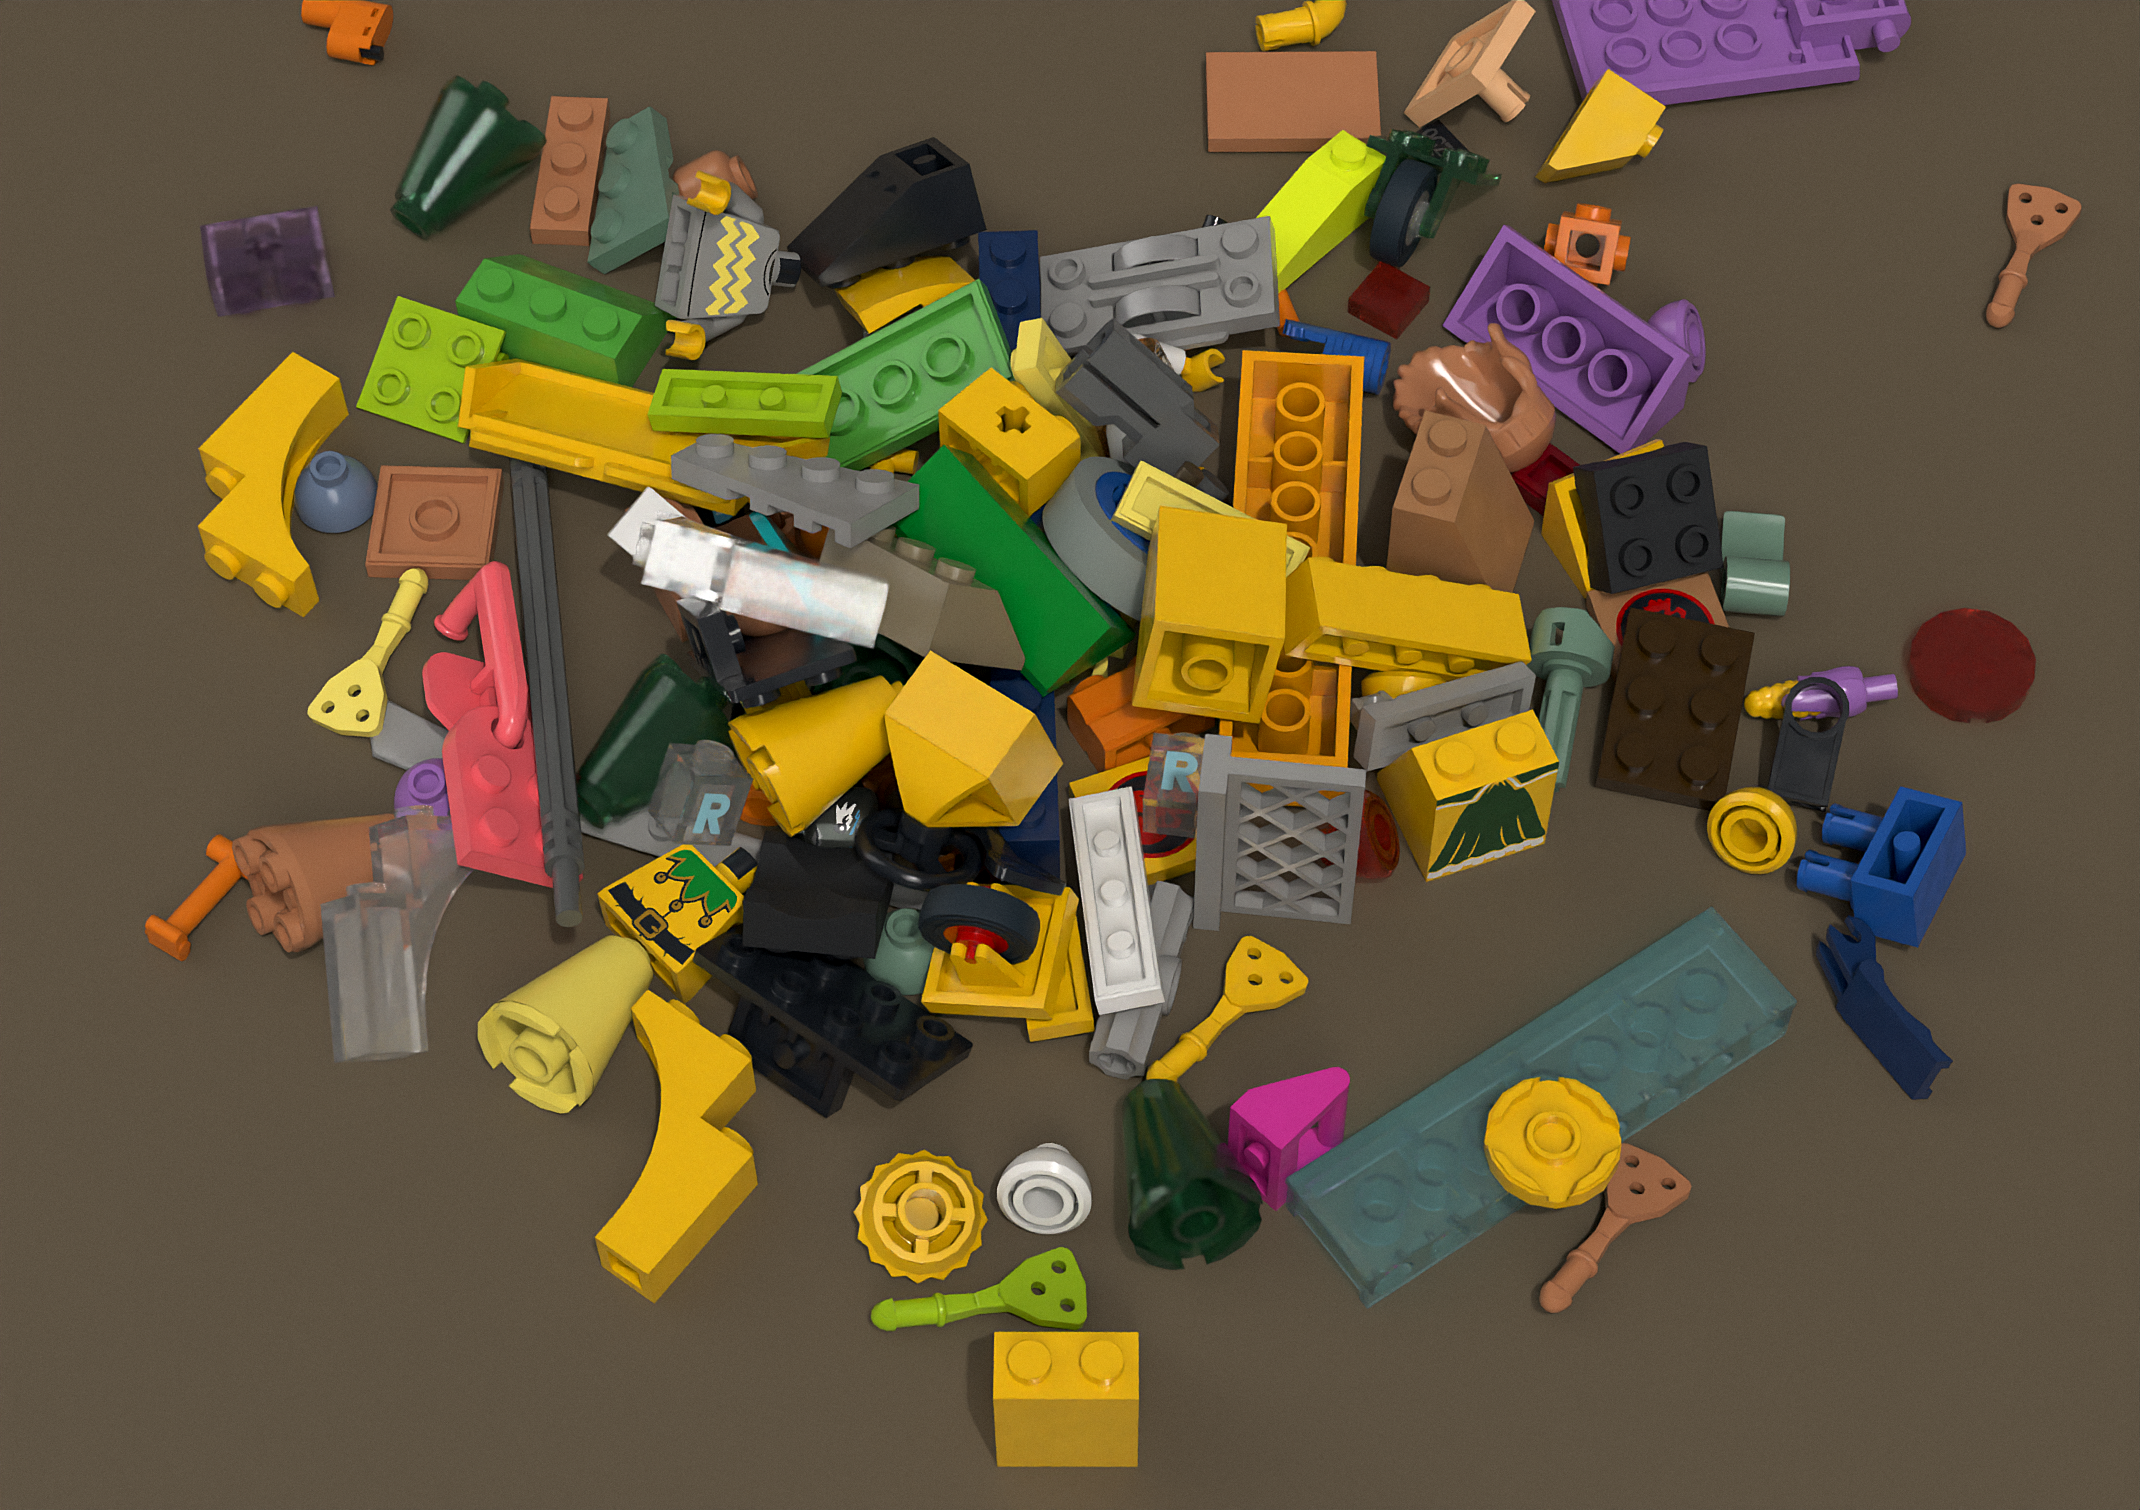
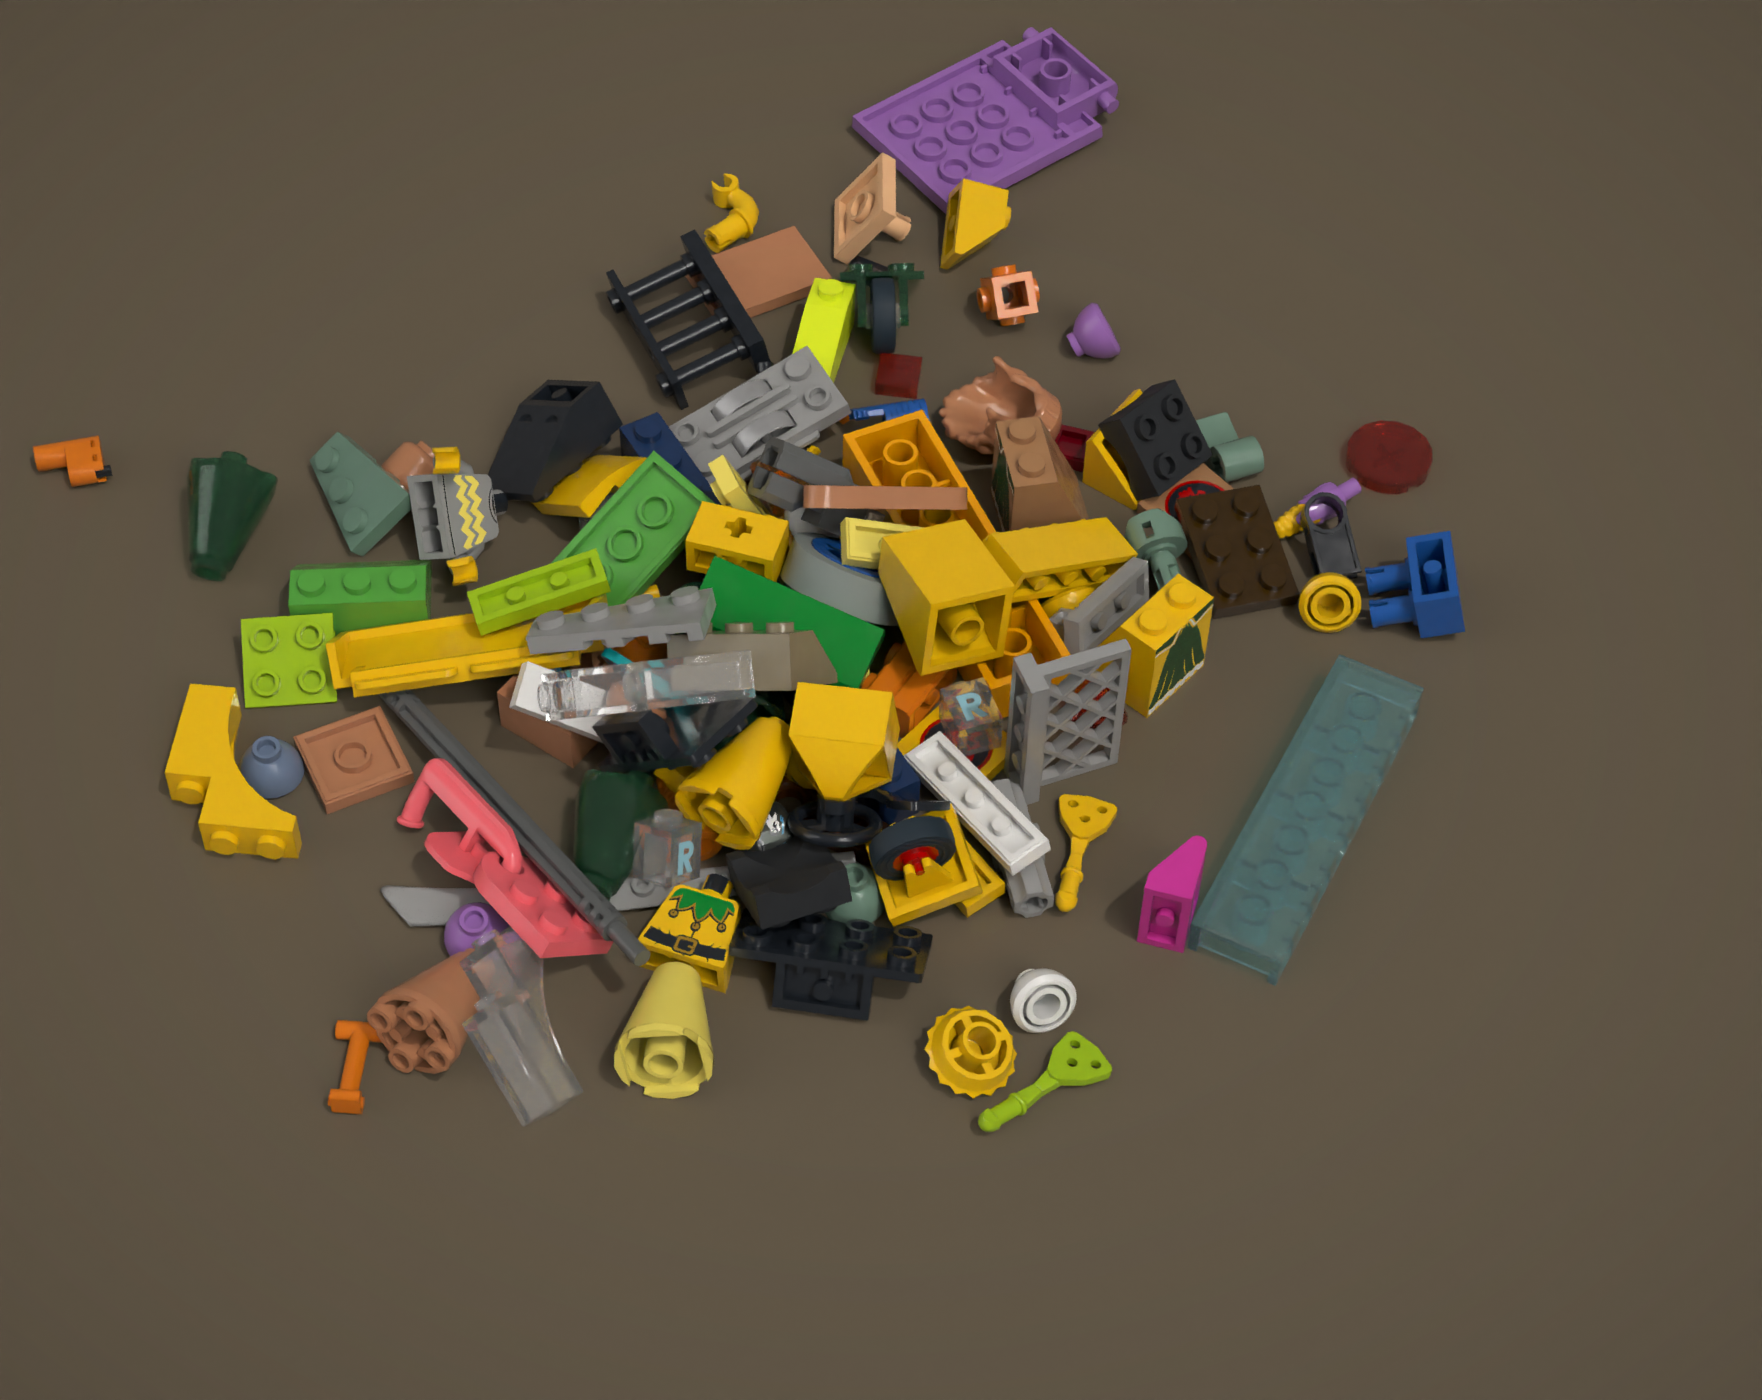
camera: 30 degrees left, 5 degrees down
clear purple brick [200,206,335,317] -> none
light yellow piece [307,568,429,737] -> none
nougat plate [530,96,610,246] -> none
yellow arch [595,990,758,1303] -> none
yellow slope [993,1331,1139,1467] -> none
clear green cone [1121,1079,1263,1270] -> none
medium lavender slope [1442,225,1694,454] -> none
yellow tile [1483,1077,1622,1209] -> none
nougat piece [1539,1143,1692,1313] -> none
dark blue arm [1816,915,1953,1100] -> none
nougat piece [1986,183,2081,328] -> none
none -> black fence [606,229,771,410]
none -> nougat beam [803,485,967,510]

